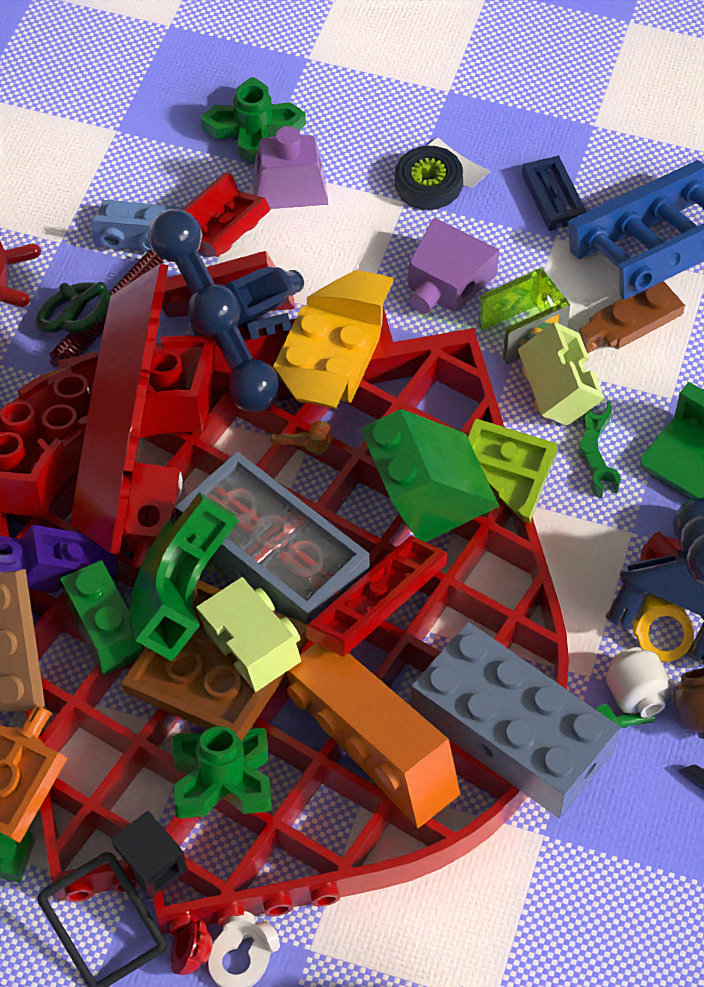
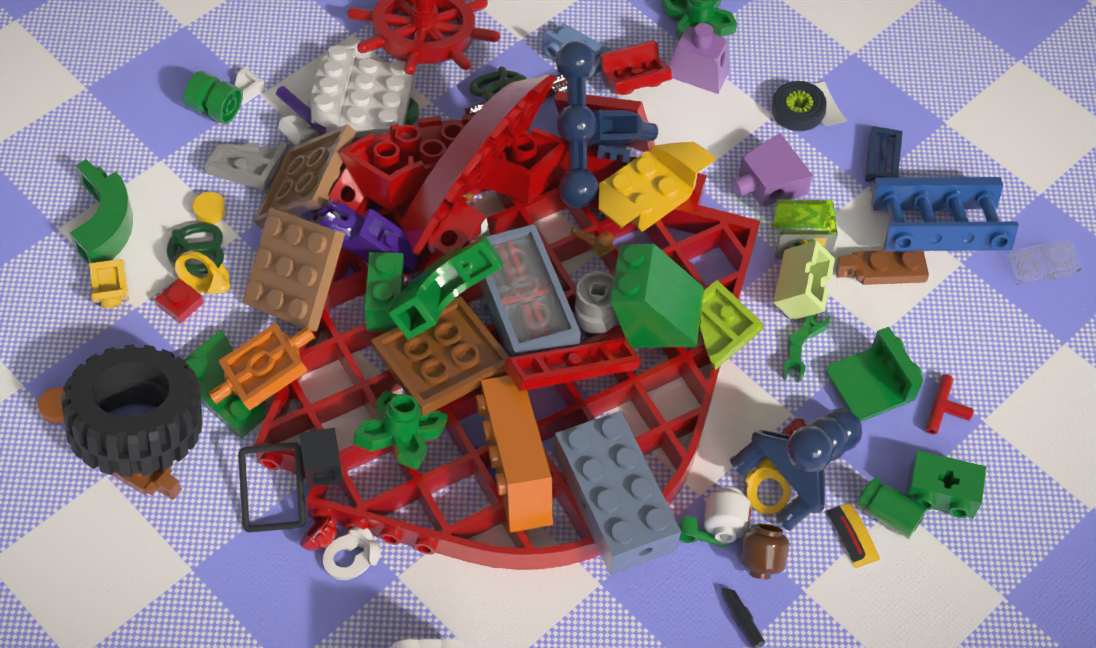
camera: 25 degrees right, 0 degrees up
yellowish green brick [196,577,301,692] -> none
none -> light grey wheel [574,271,617,334]

